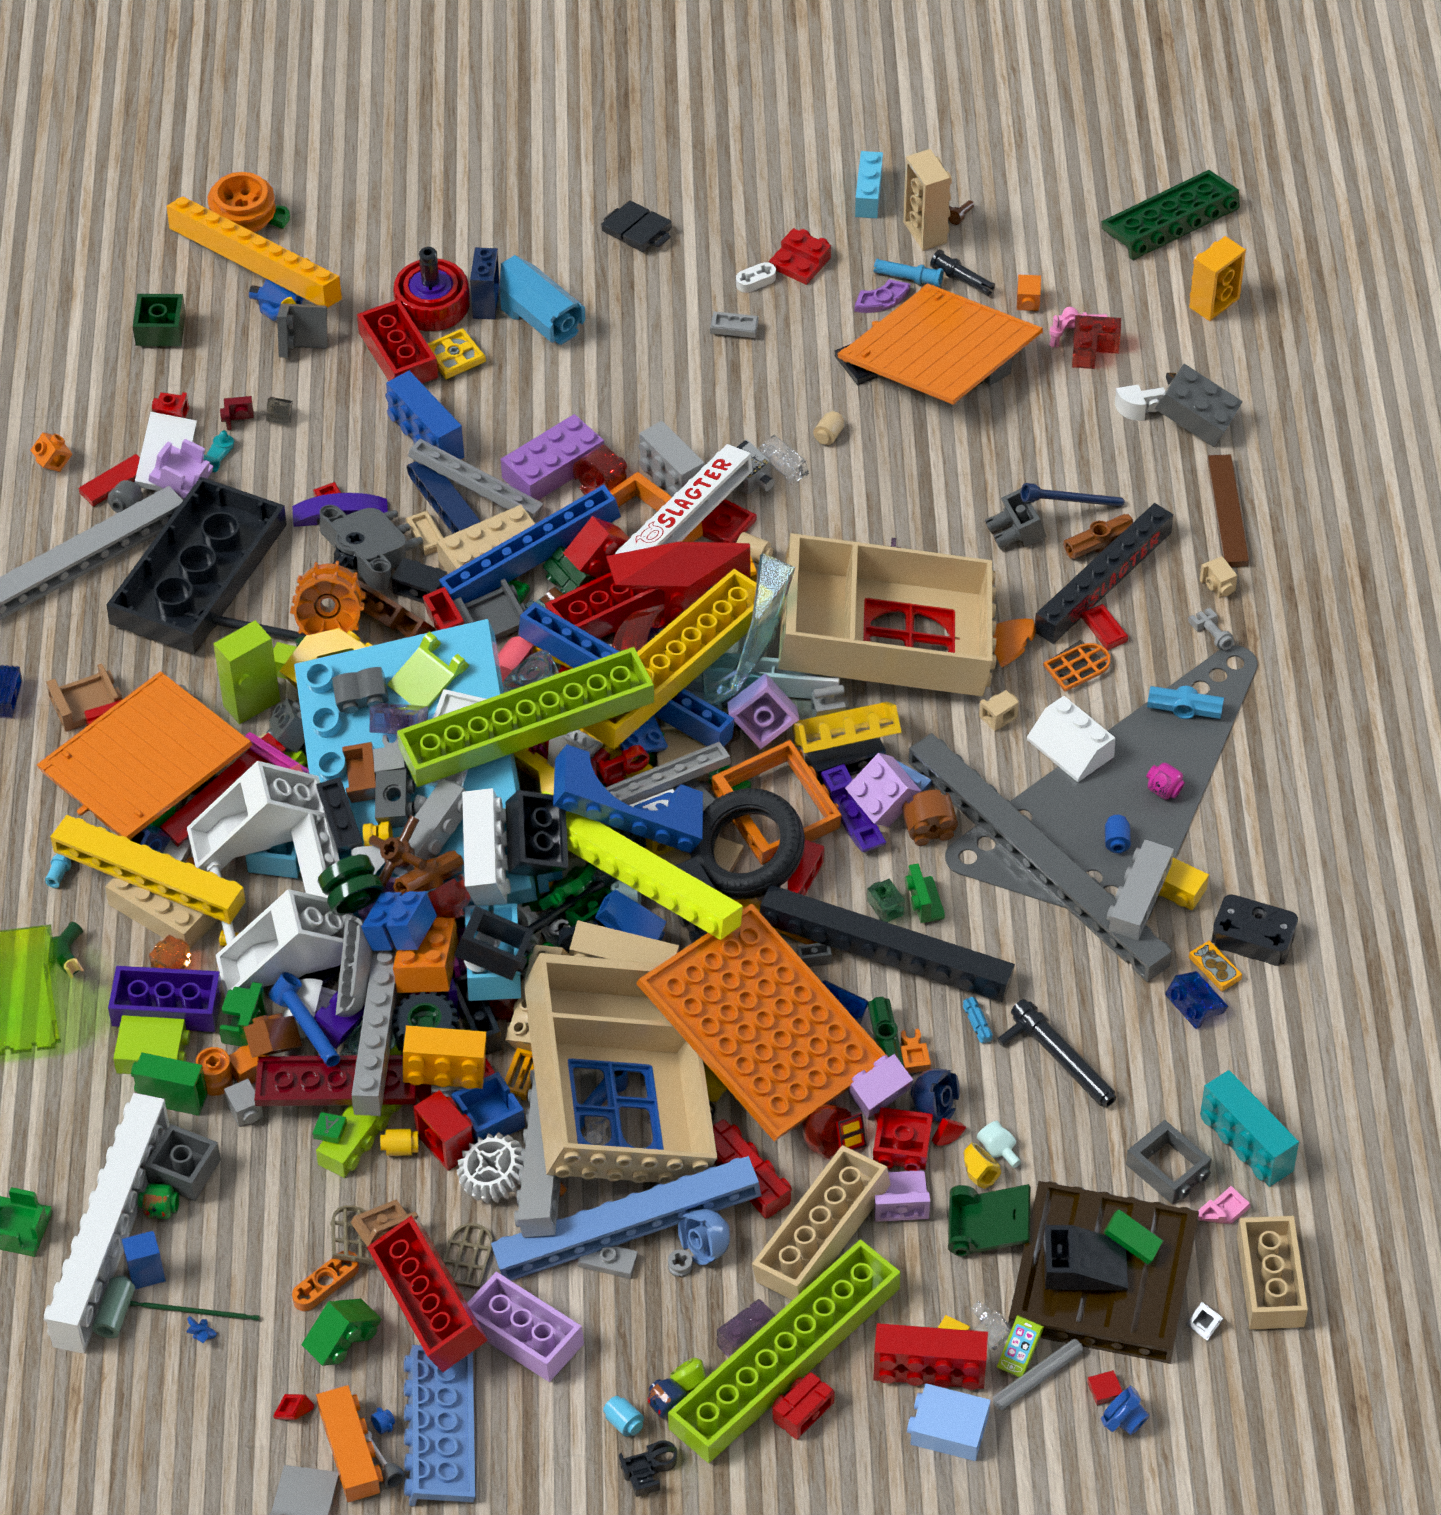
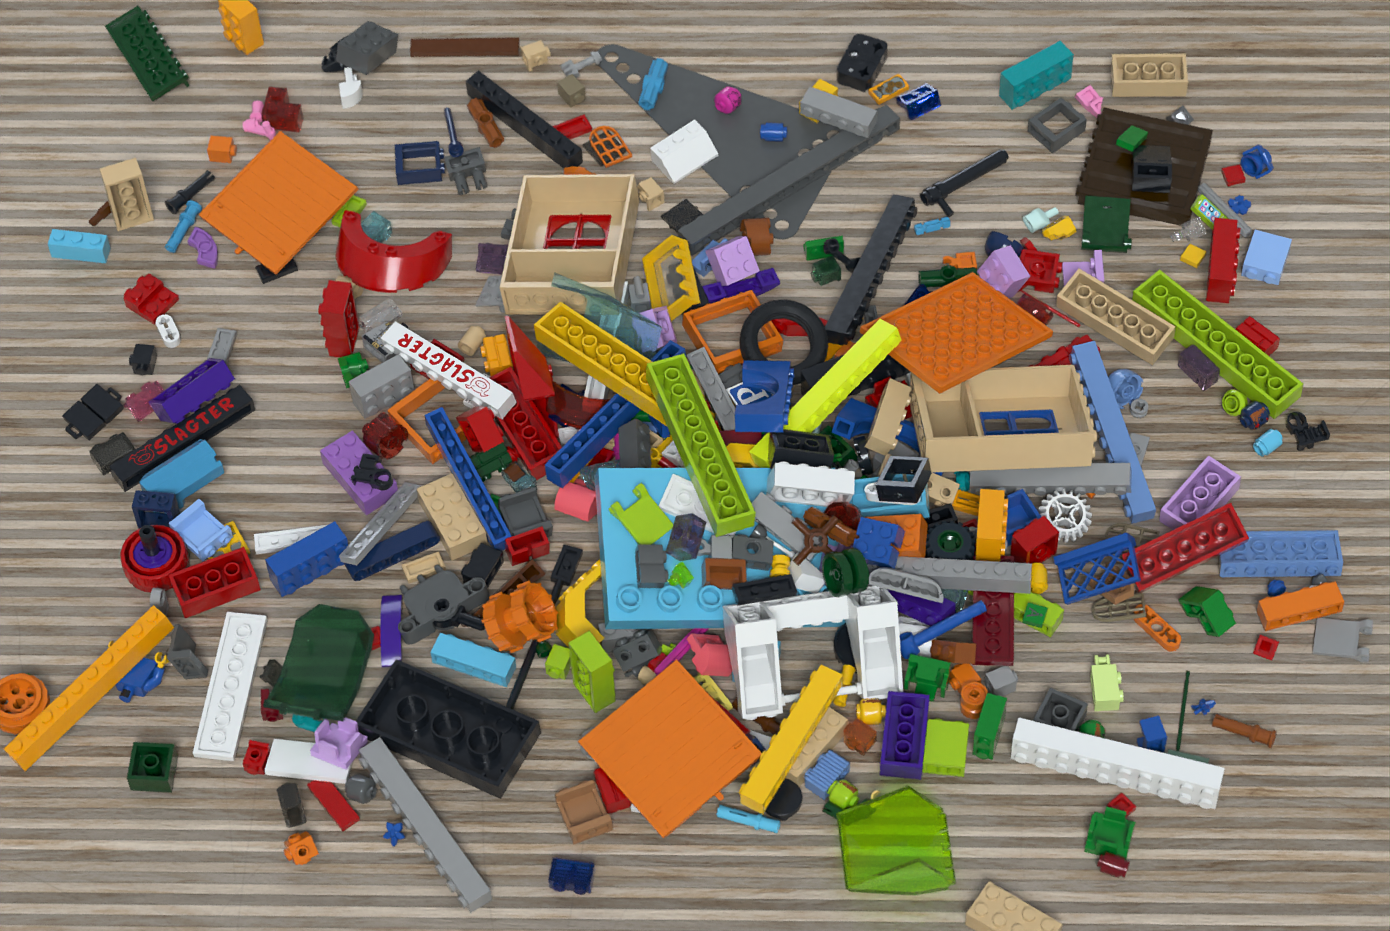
camera: 85 degrees left, 5 degrees up
none -> clear smoke brick [89,432,135,476]
none -> black brick [109,385,255,492]
none -> clear pink bracket [123,381,164,422]
none -> black brick [129,344,157,375]
none -> dark purple brick [149,358,235,424]
none -> light grey piece [150,588,169,617]
none -> light blue panel [169,499,233,561]
none -> white plate [193,612,267,761]
none -> white tile [254,525,327,554]
none -> clear green windscreen [263,604,375,722]
none -> clear smoke brick [276,783,307,828]
none -> red brick [318,280,360,357]
none -> lime tile [331,195,367,228]
none -> red windscreen [336,210,452,293]
none -> green cylinder [337,352,369,388]
none -> black piece [351,454,393,491]
none -> clear light blue brick [361,211,392,243]
none -> blue plant [383,822,406,847]
none -> dark blue window [394,141,445,185]
none -> medium azure brick [430,633,516,687]
none -> dark tan brick [557,74,586,107]
none -> clear smoke piece [661,199,703,233]
none -> clear neon green tile [668,561,694,589]
none -> black tile [765,779,802,821]
none -> medium blue brick [804,750,850,800]
none -> black bar [824,238,860,273]
none -> lime head [827,779,860,809]
none -> yellow head [856,698,886,725]
none -> blue fence [1054,533,1141,605]
none -> yellowish green brick [1090,654,1124,711]
none -> red tile [1106,792,1136,817]
none -> dark orange pin [1212,714,1277,748]
none -> blue plant [1228,195,1251,215]

